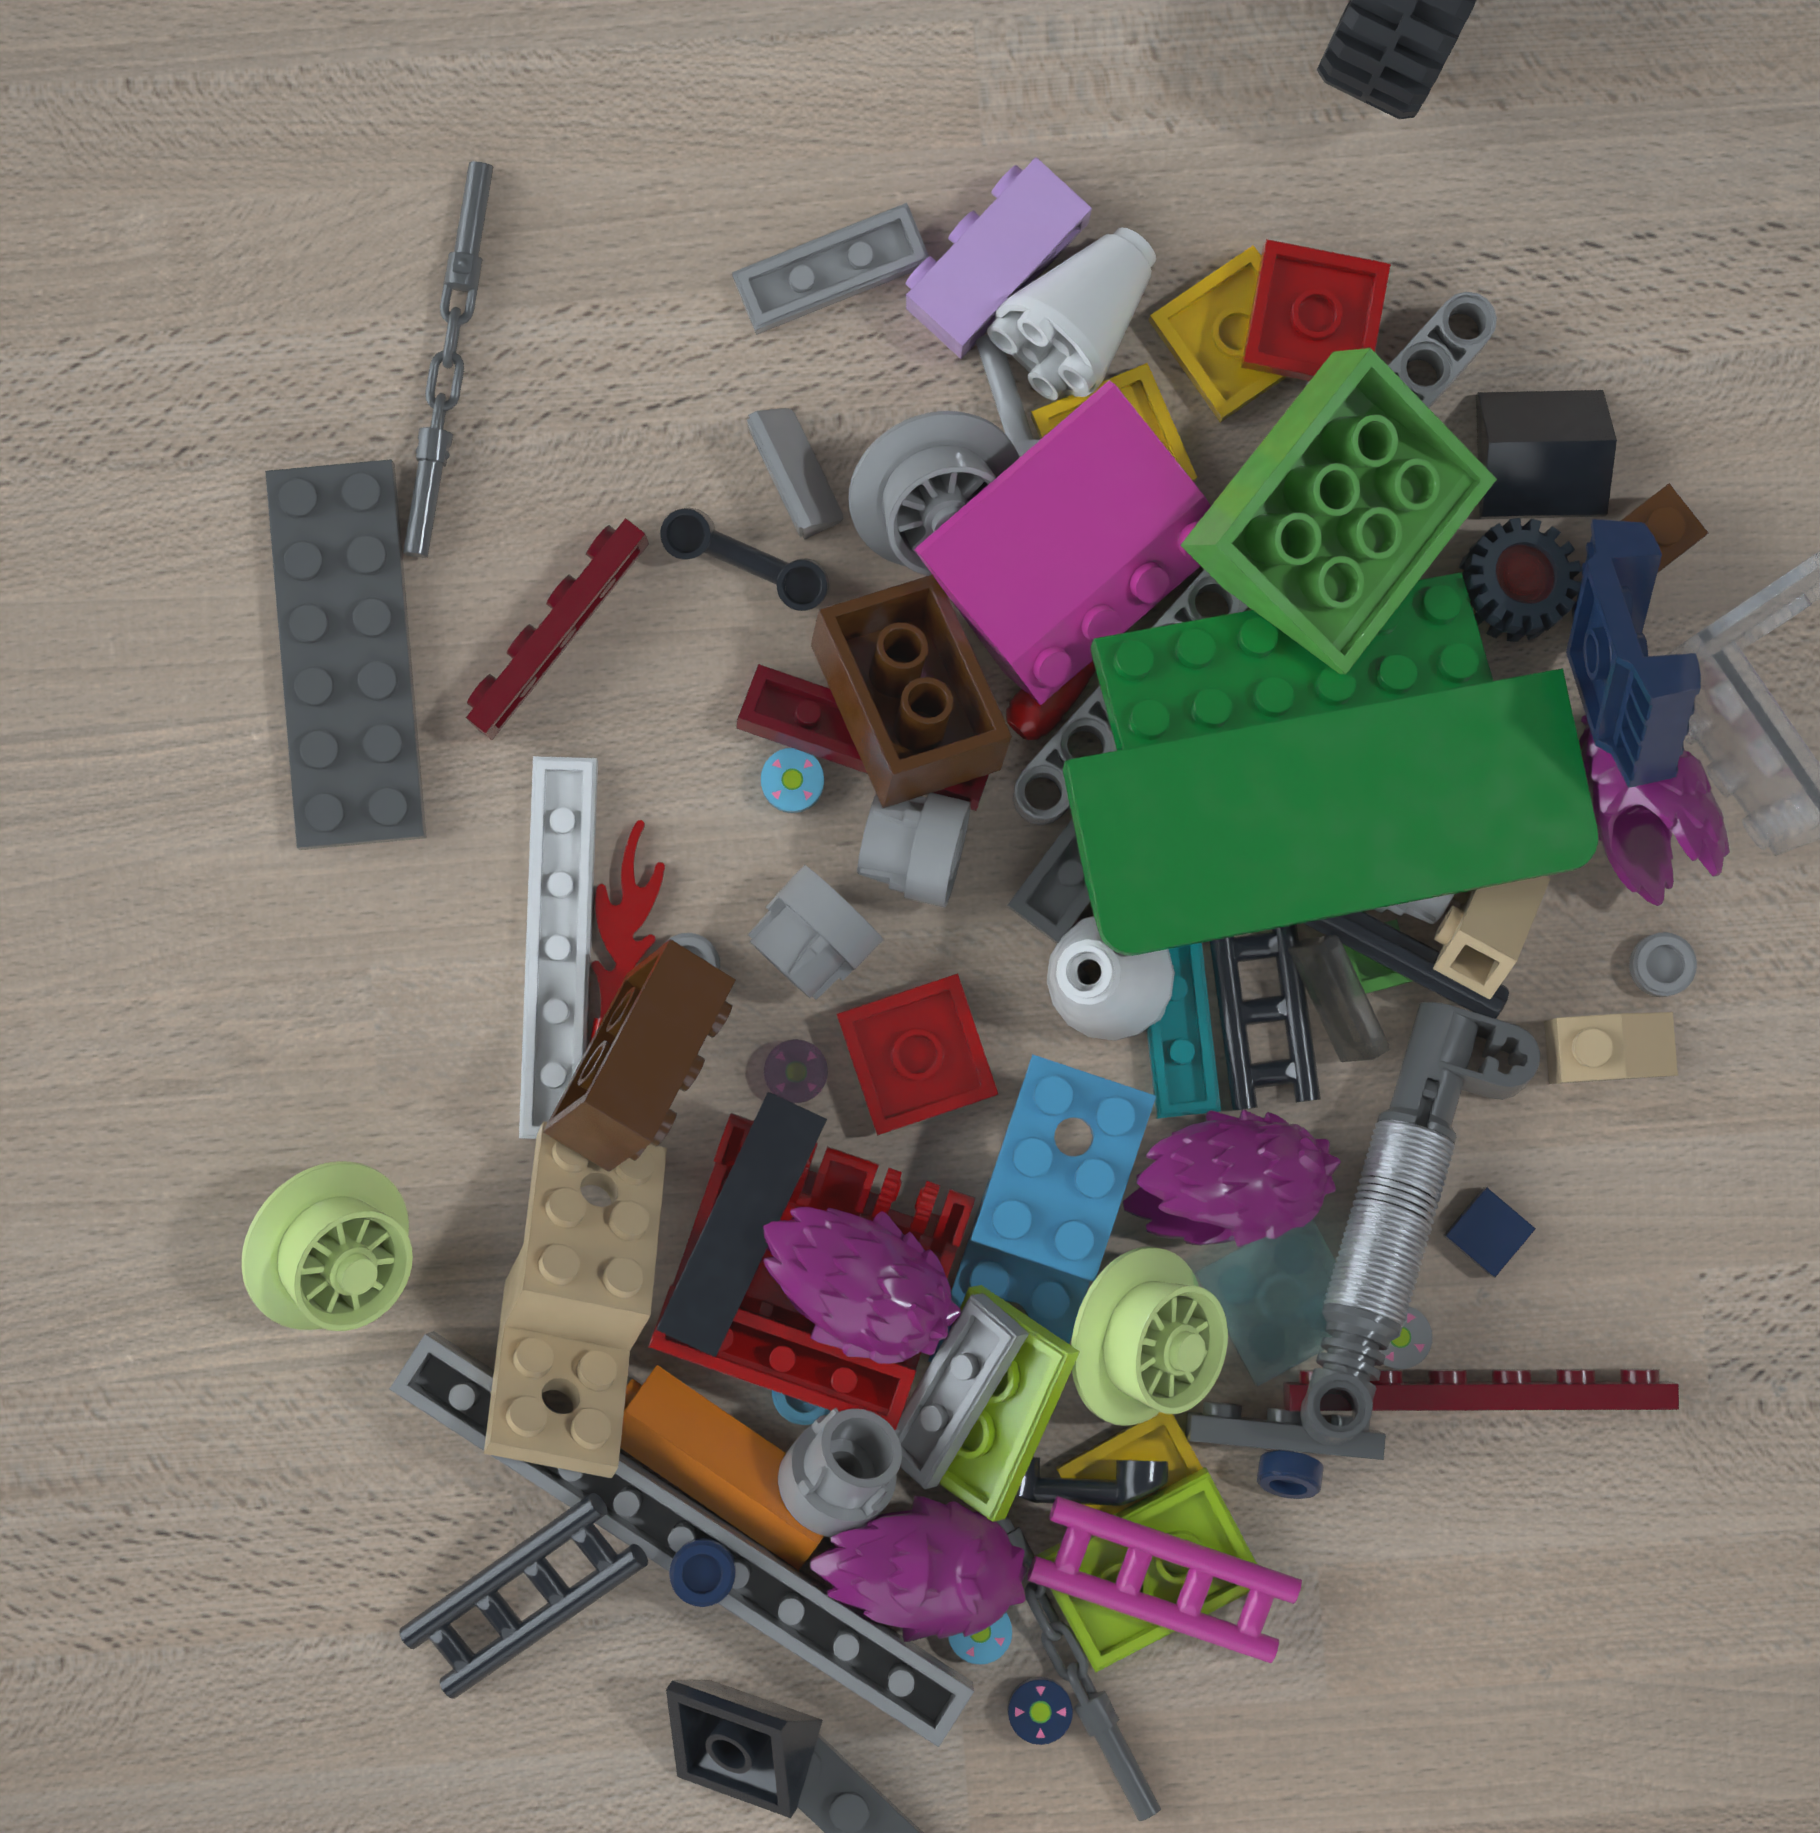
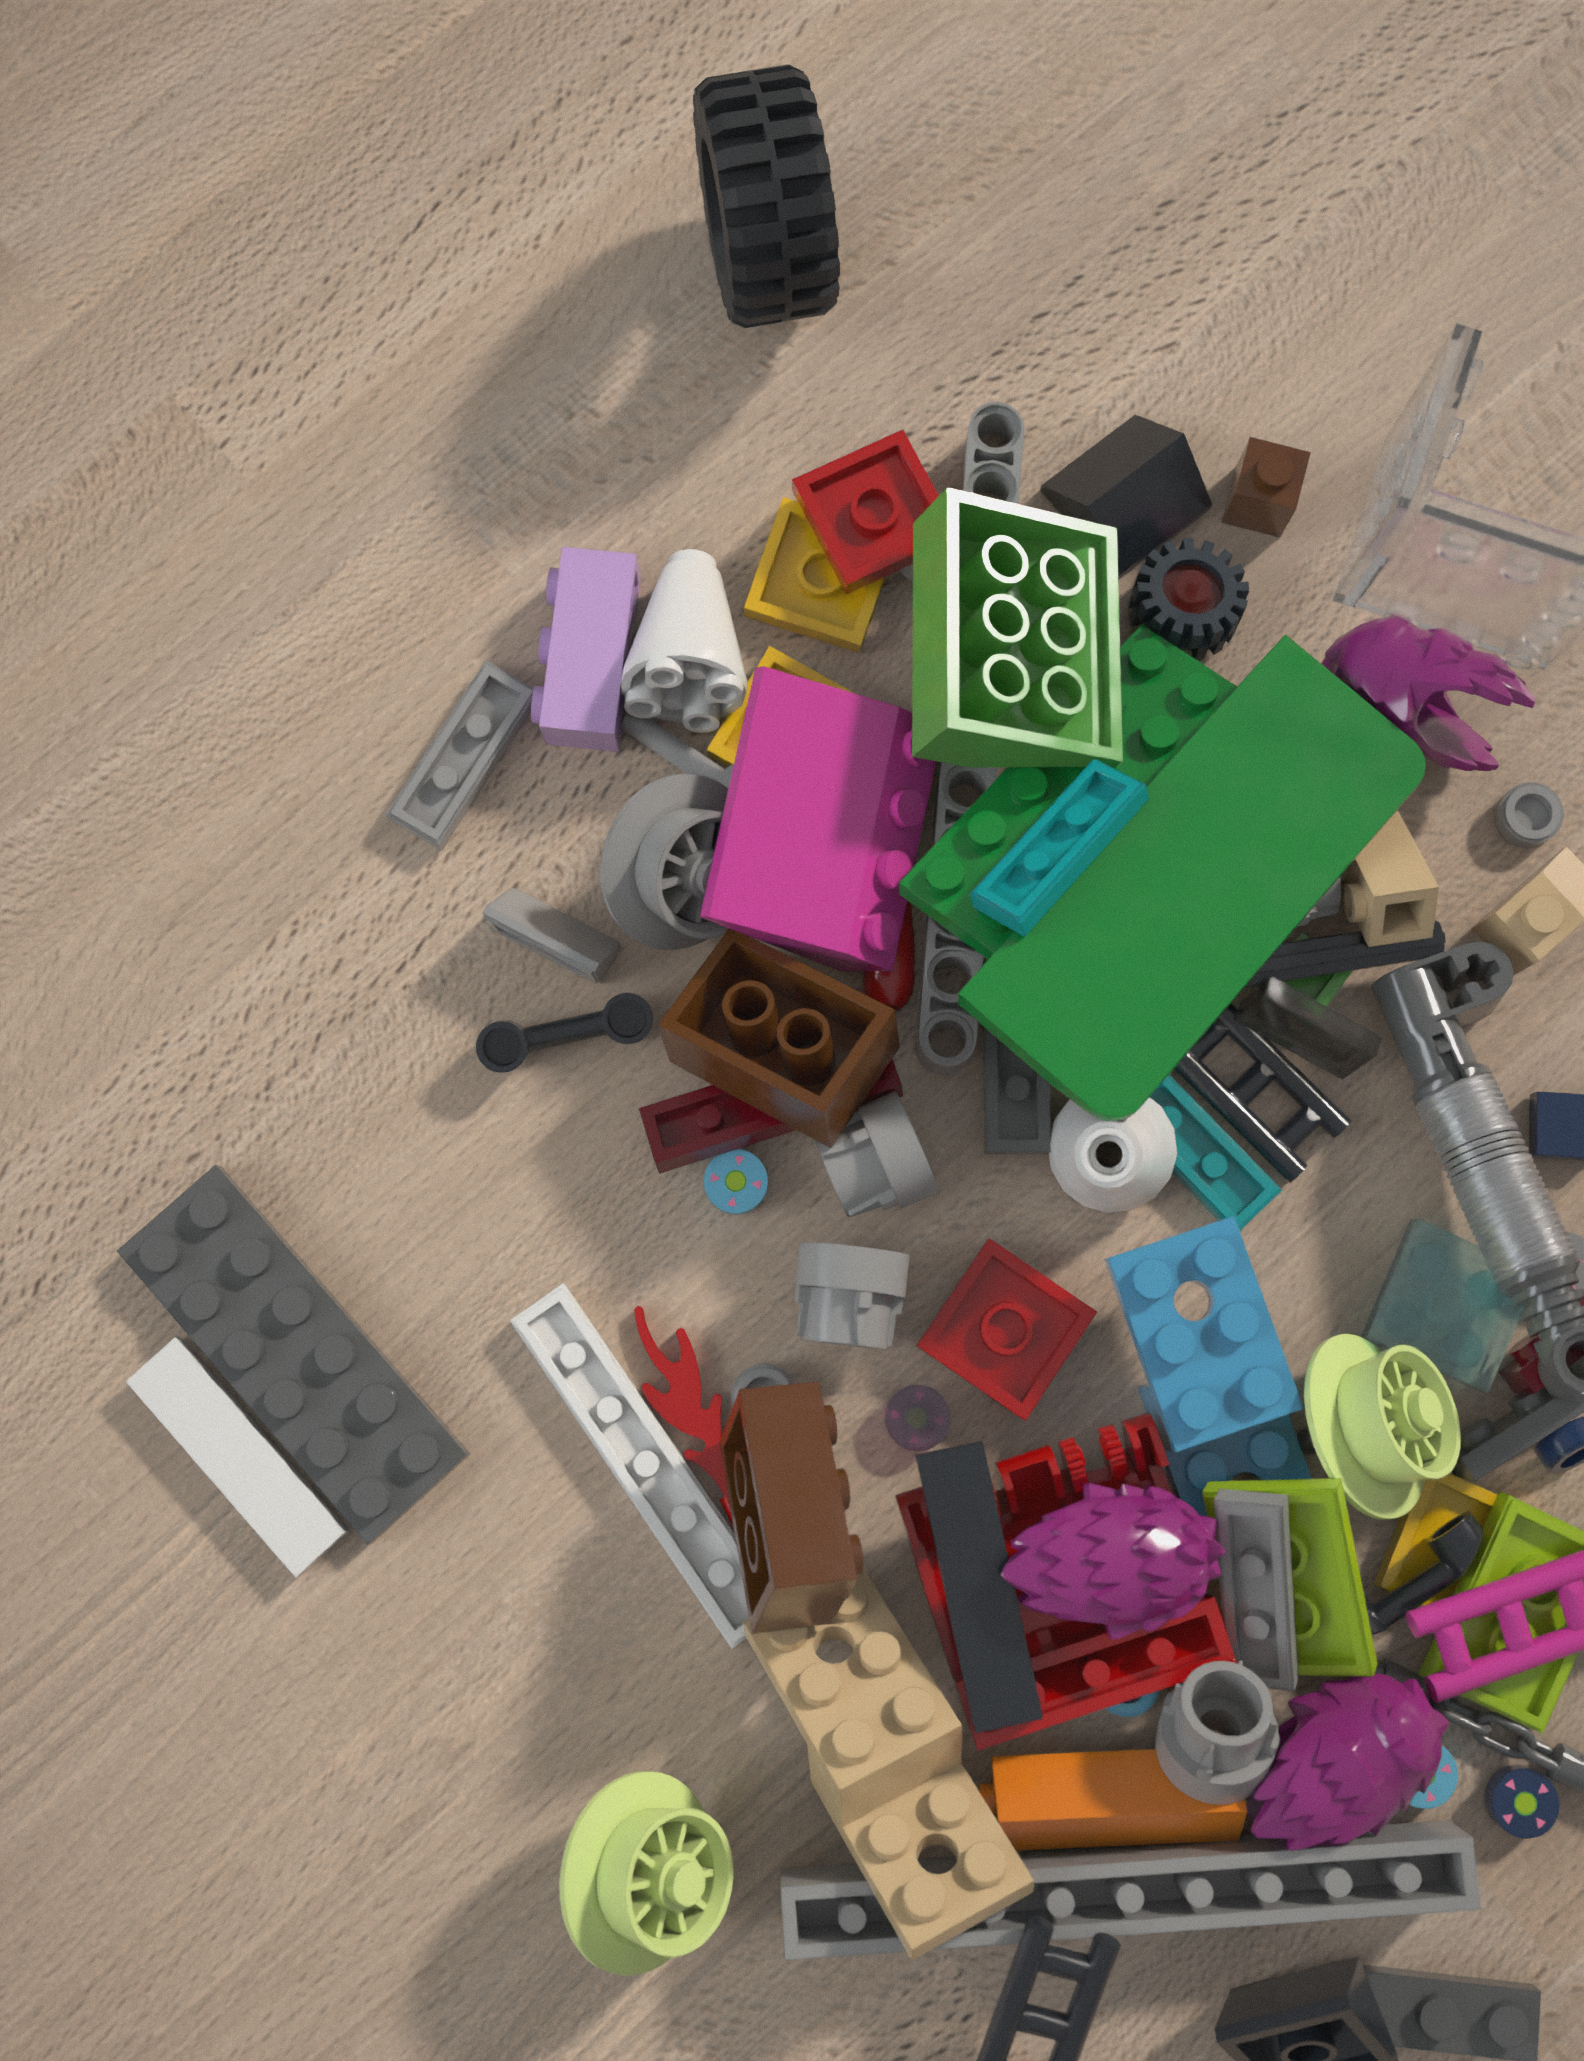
camera: 30 degrees left, 5 degrees down
dark grey piece [403,161,494,558] -> none
dark red plate [466,518,649,740] -> none
dark blue tile [669,1538,736,1607] -> none
magenta head [1123,1110,1341,1247] -> none
dark blue plate [1566,519,1701,788] -> none
none -> white tile [125,1337,350,1578]
none -> teal tile [969,759,1149,937]

